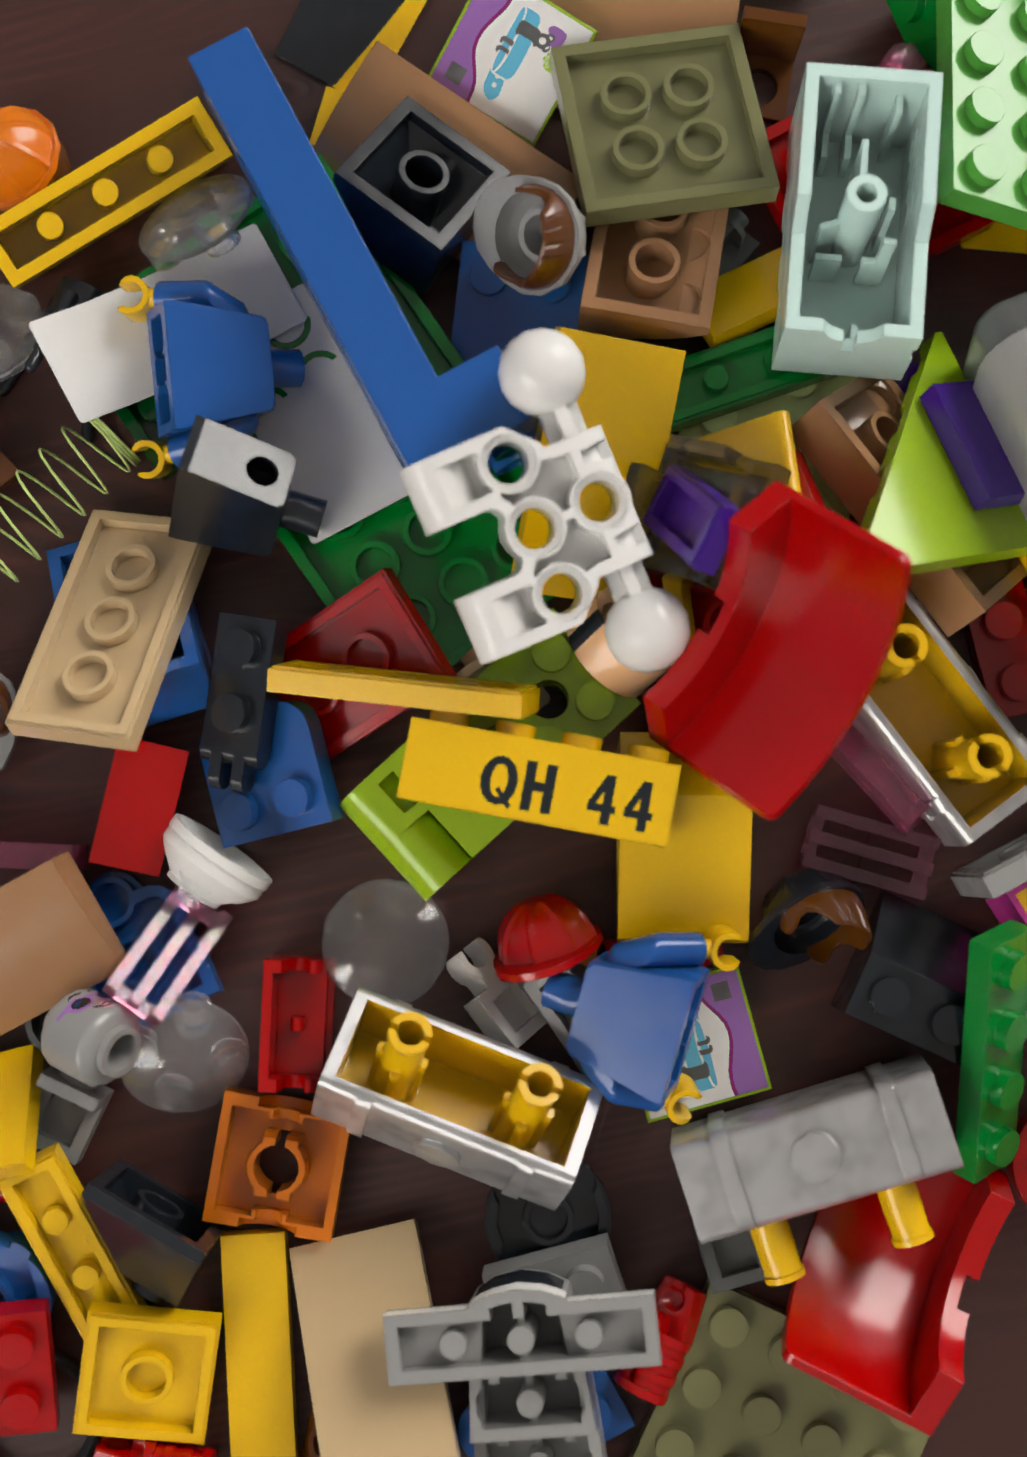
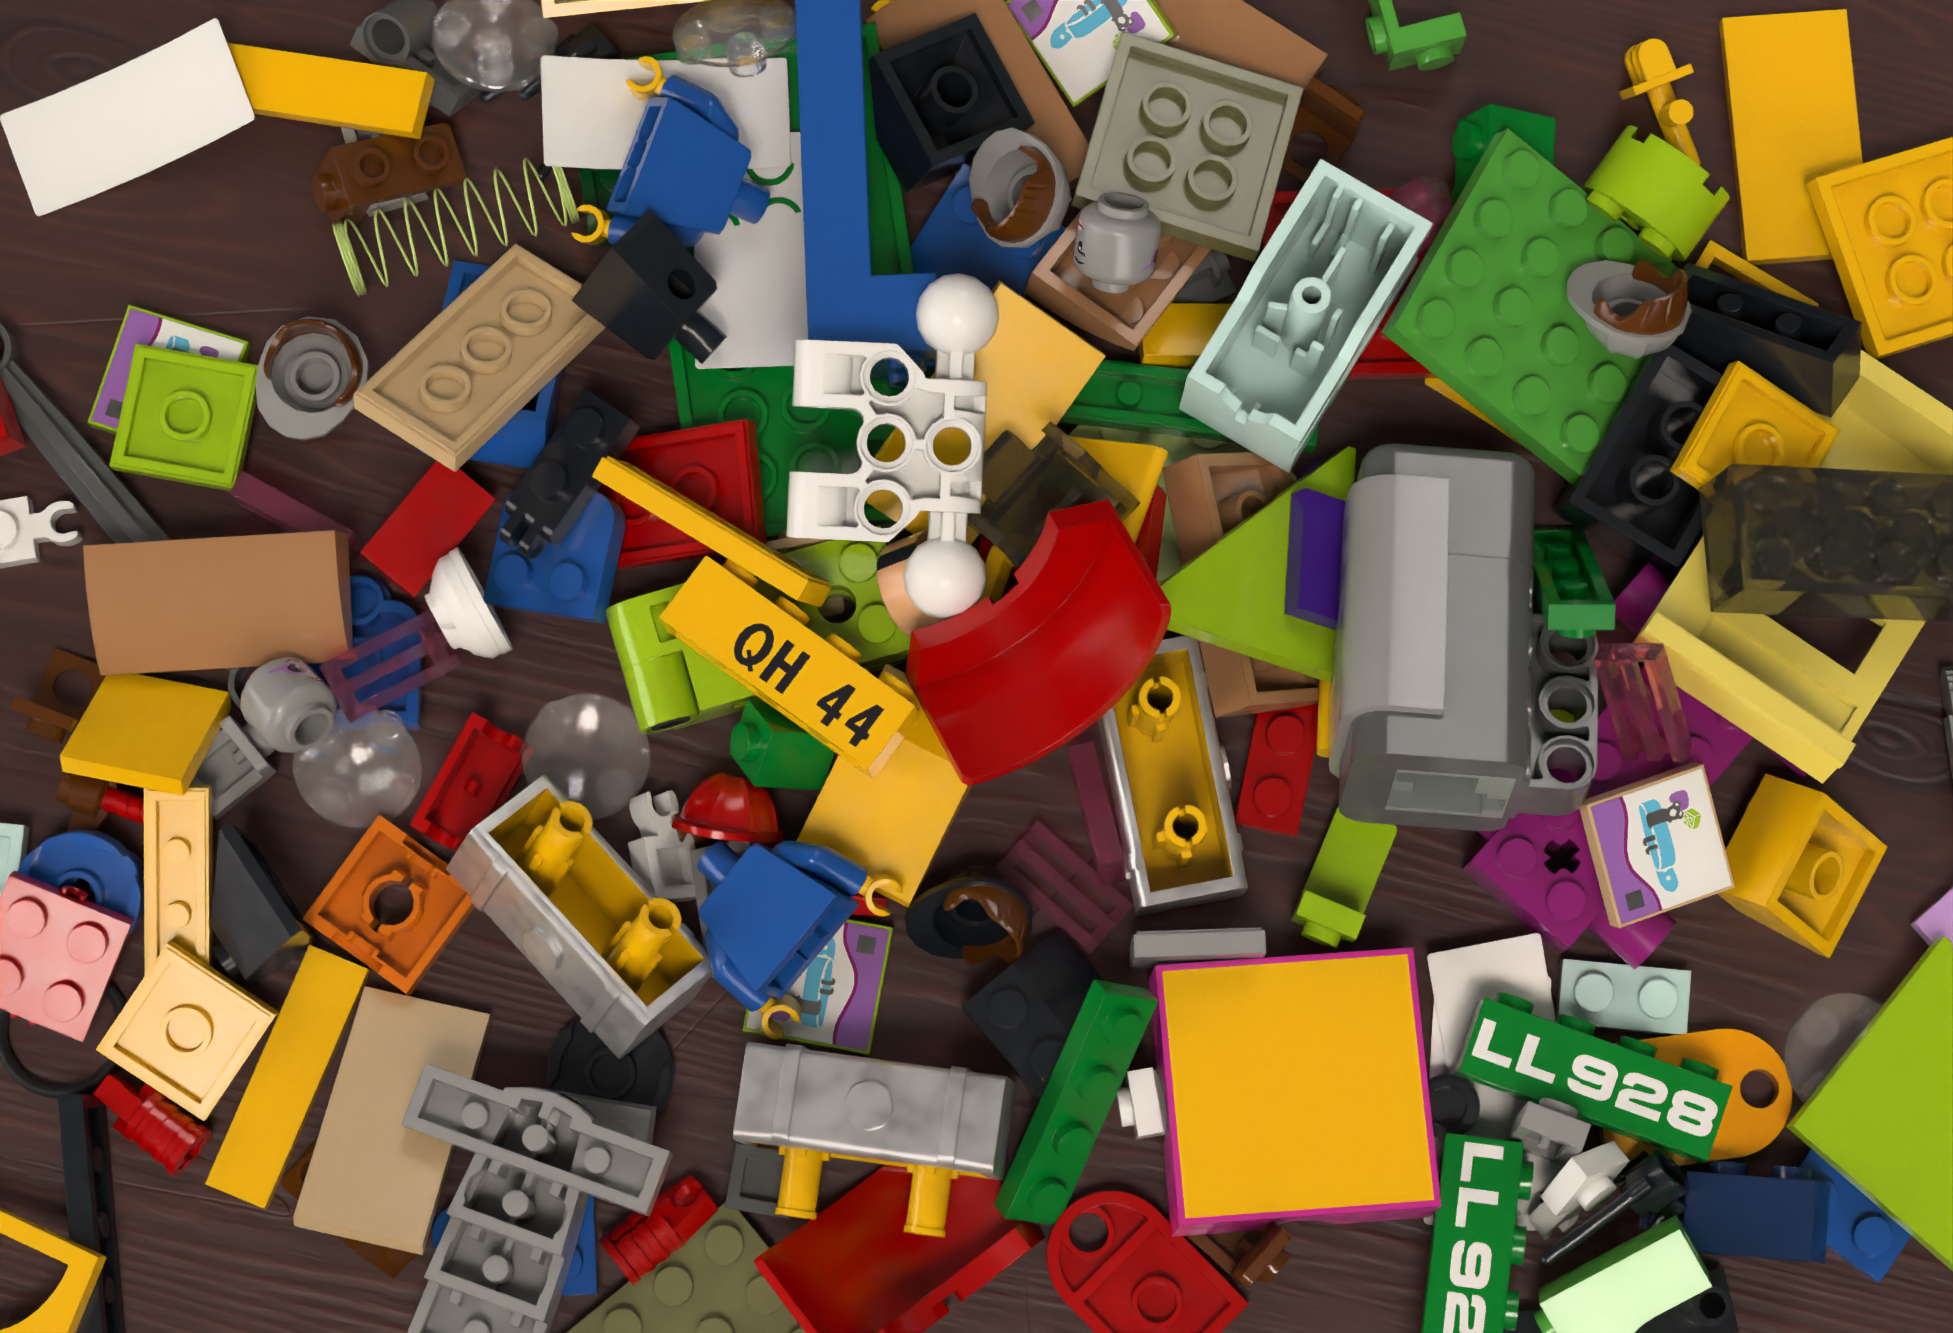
camera: 20 degrees right, 5 degrees down
dark purple tile [643,463,741,576] -> none
none -> green brick [729,698,835,790]
none -> light grey head [1073,192,1161,293]

